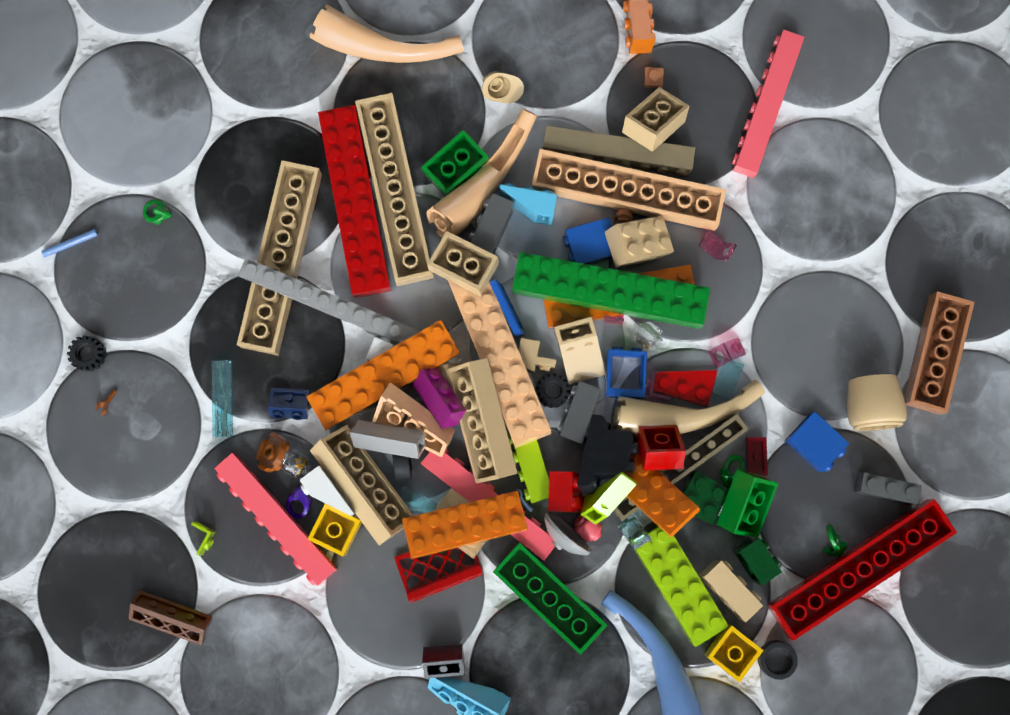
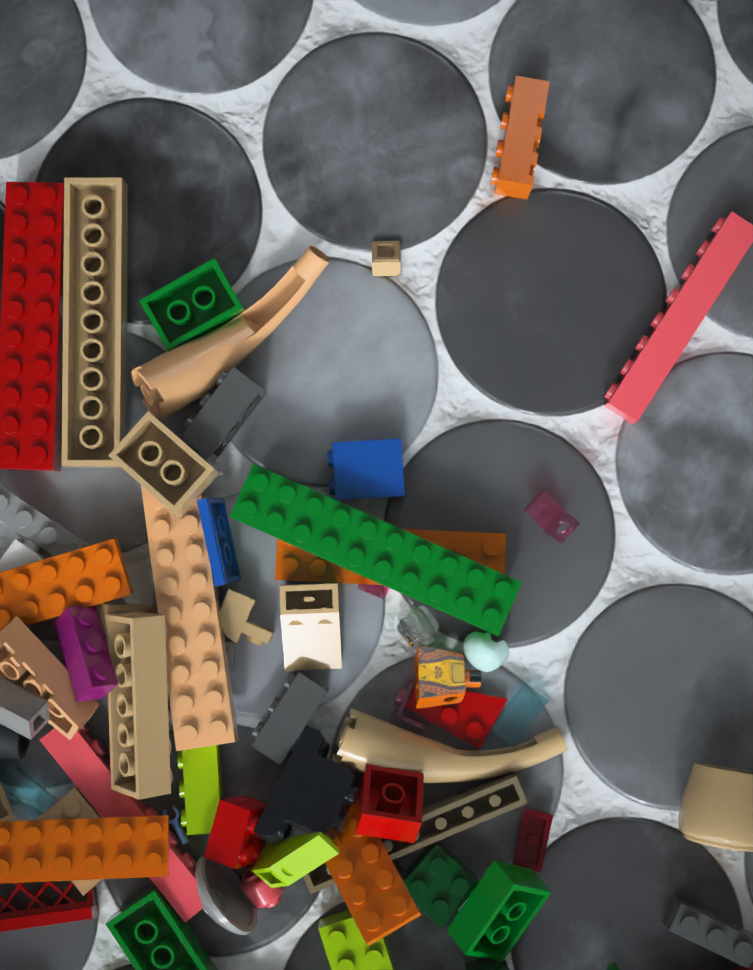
camera: 15 degrees right, 5 degrees up
light nougat brick [310,5,463,63] -> none
tan piece [482,71,524,103] -> none
medium azure slope [500,183,557,226] -> none
light nougat brick [532,149,726,231] -> none
black tyre [535,373,570,408] -> none
dark tan brick [543,126,696,176] -> none
tan brick [605,216,674,268] -> none
blue window [605,347,647,400] -> none
nougat plate [614,208,633,224] -> none
clear light blue tile [618,517,651,550] -> none
tan brick [622,87,689,152] -> none
nougat plate [643,67,664,88] -> none
clear pink bracket [709,338,746,368] -> none
green piece [720,455,744,488] -> none
blue brick [784,411,849,472] -> none
none -> tan slope [371,241,400,276]
none -> torso [414,646,481,708]
none -> light aqua hair [463,631,510,672]

